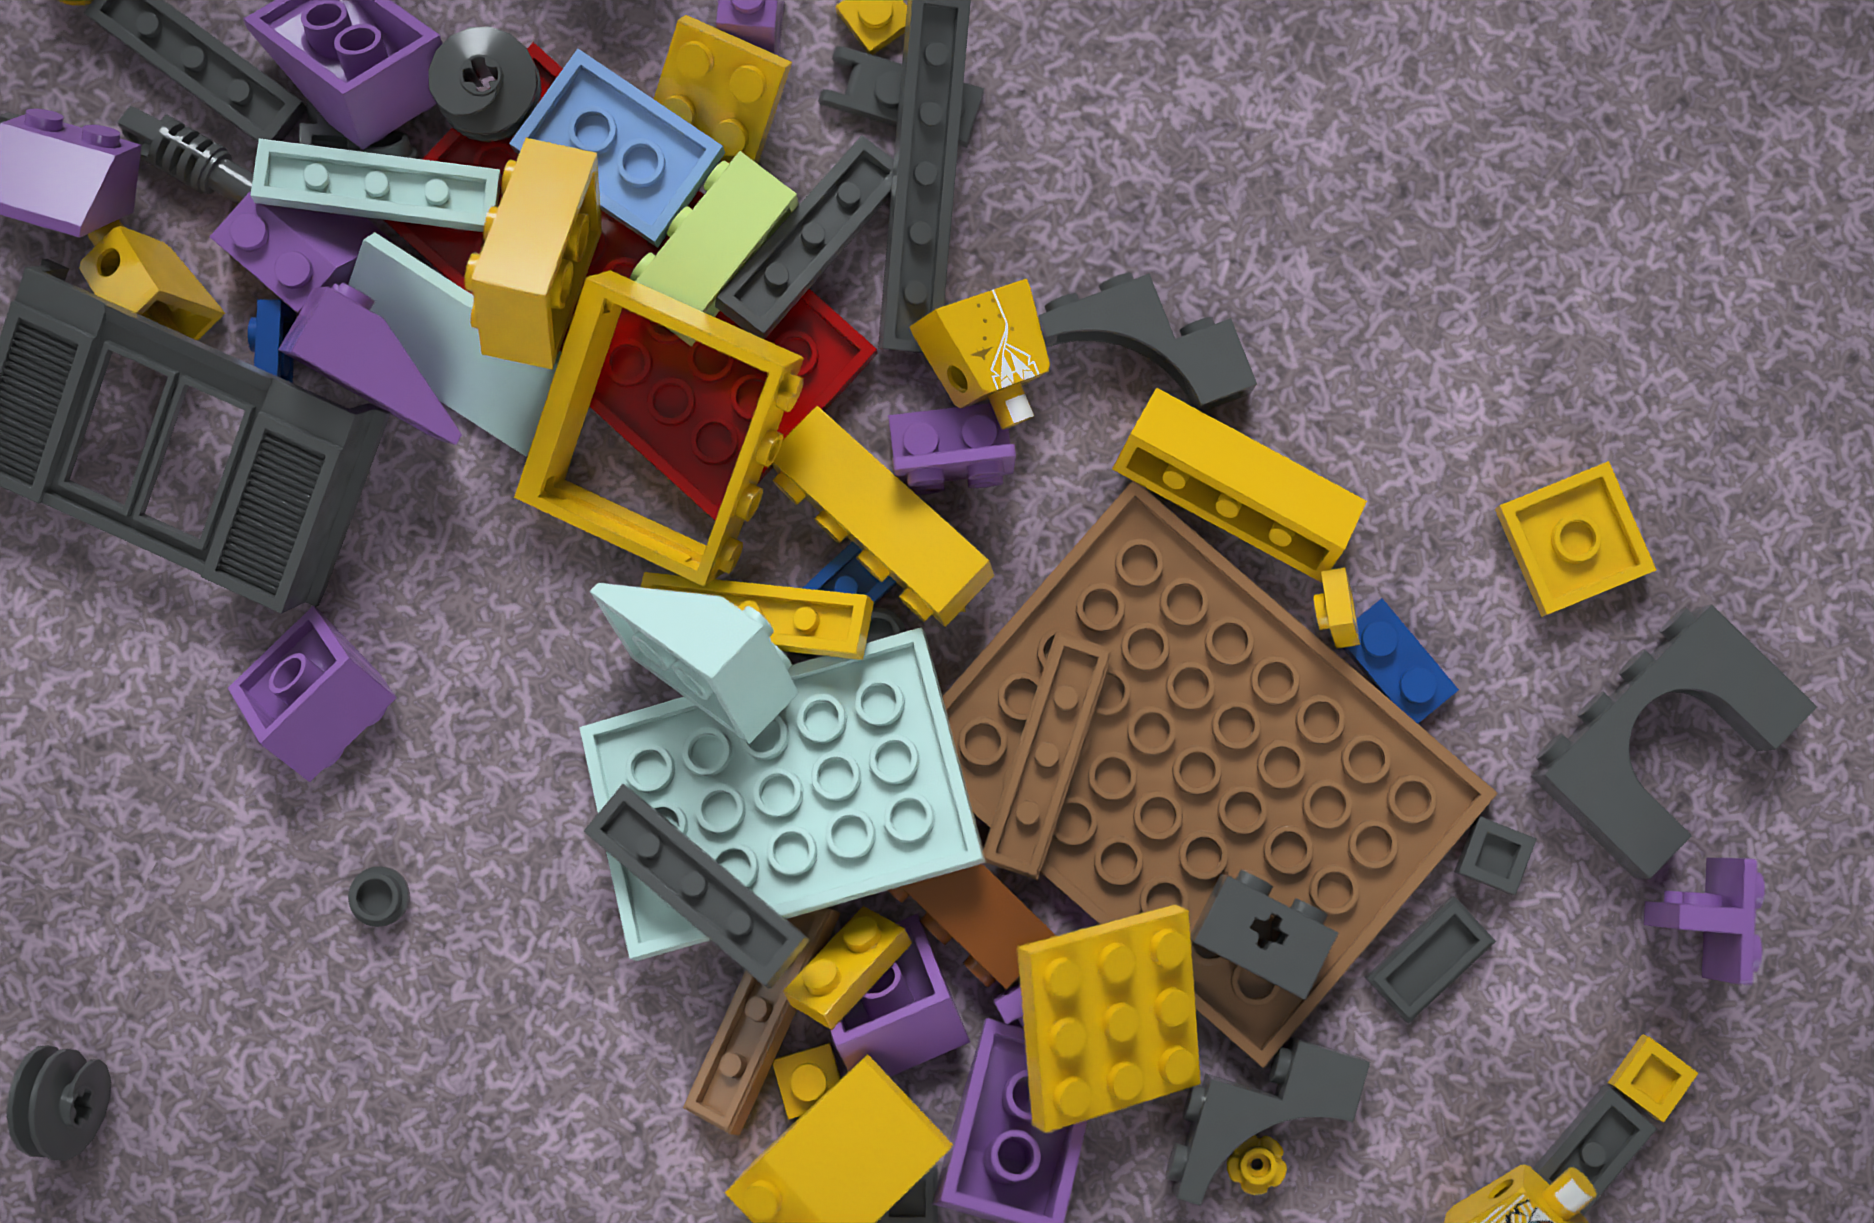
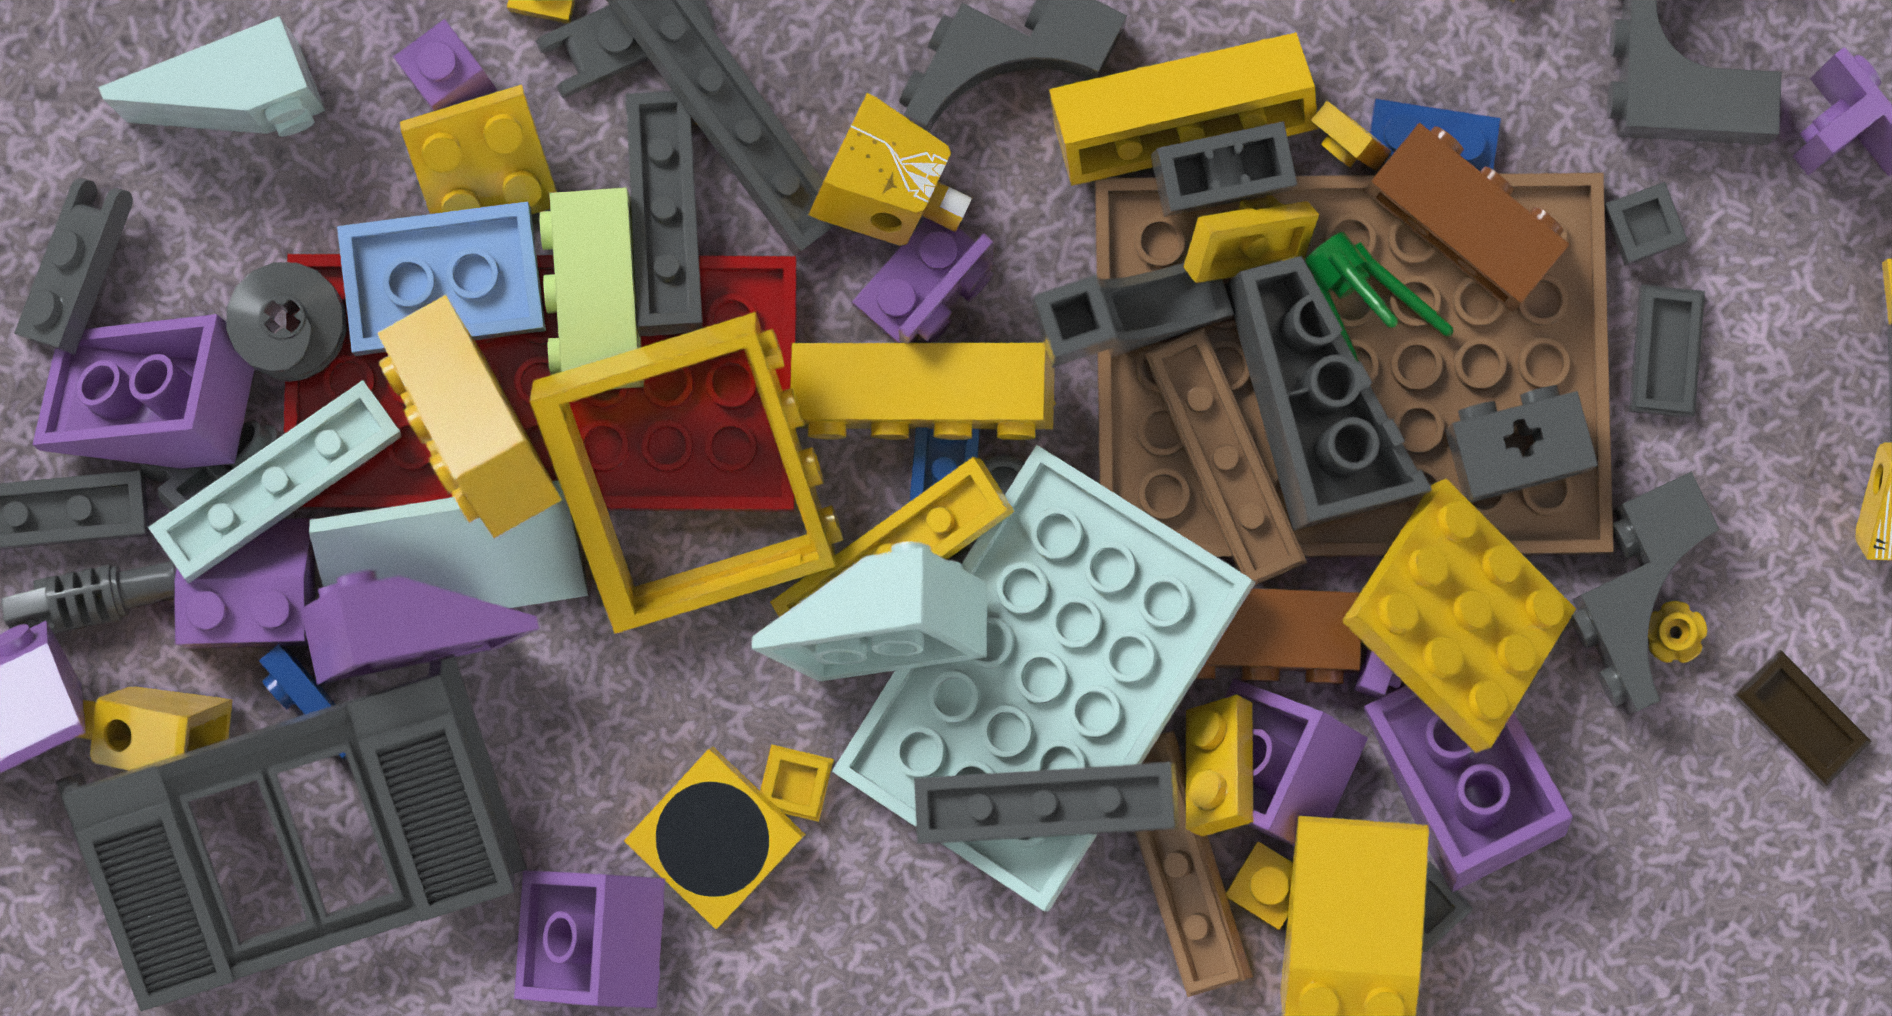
camera: 45 degrees left, 0 degrees up
none -> black tile [624,746,806,929]
none -> yellow tile [760,744,834,822]
none -> dark grey arch [1032,263,1234,368]
none -> dark grey brick [1151,121,1297,217]
none -> yellow hinge [1183,195,1319,283]
none -> dark grey wedge [1225,256,1432,531]
none -> green plant [1304,231,1454,363]
none -> dark orange brick [1365,122,1570,312]

